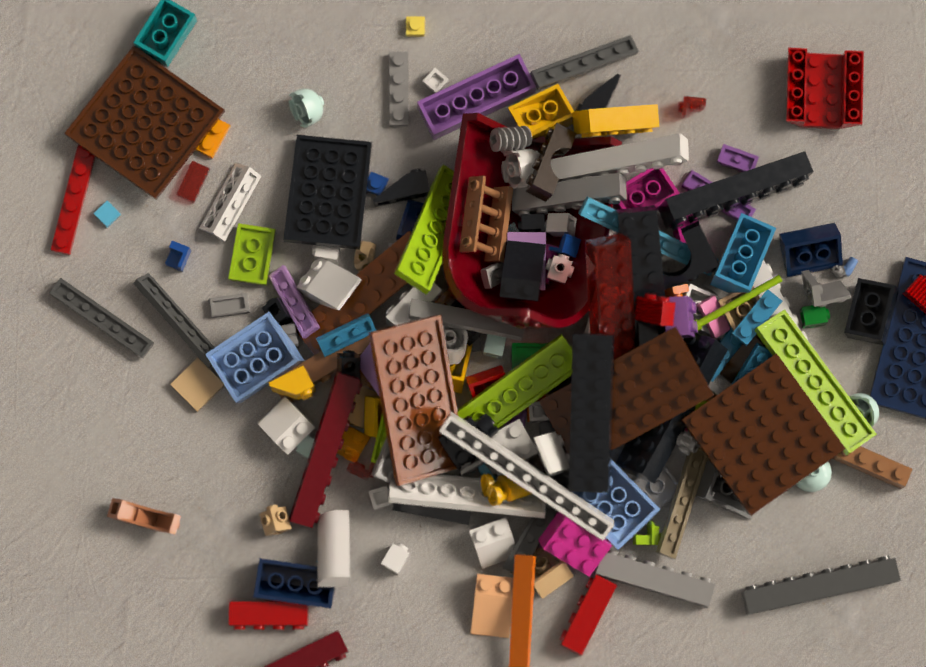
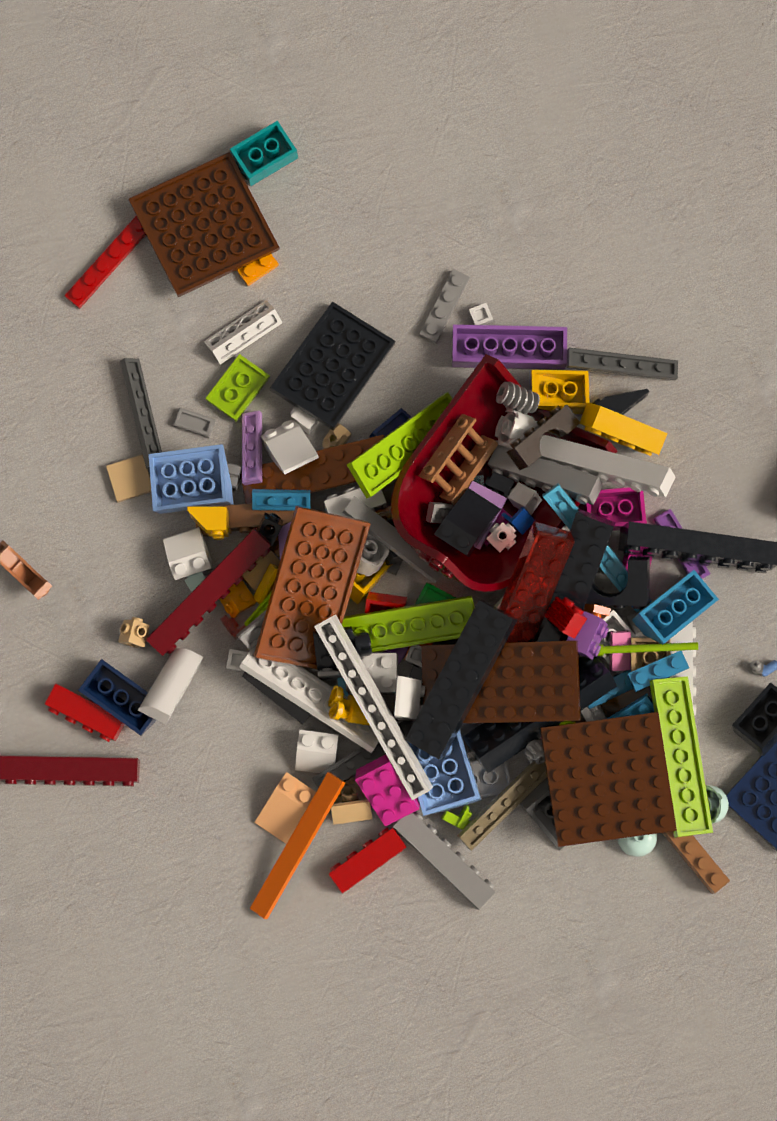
camera: 30 degrees right, 0 degrees up
dark grey plate [49,277,154,358] -> none
medium azure tile [94,201,121,228] -> none
blue panel [165,241,191,272] -> none
clear red tile [176,161,210,203] -> none
black brick [262,297,293,326] -> none
light aqua cylinder [289,89,324,128] -> none
blue plate [367,171,389,196] -> none
black slope [373,169,430,207] -> none
white brick [381,543,410,575] -> none
light yellow plate [406,16,425,37] -> none
light aqua brick [483,334,506,359] -> none
clear red bracket [678,96,706,119] -> none
medium lavender plate [717,144,759,172] -> none
dark grey brick [741,555,901,615] -> none
dark blue slope [779,223,843,277] -> none
green brick [799,305,830,329] -> none
light grey bracket [801,270,851,307] -> none

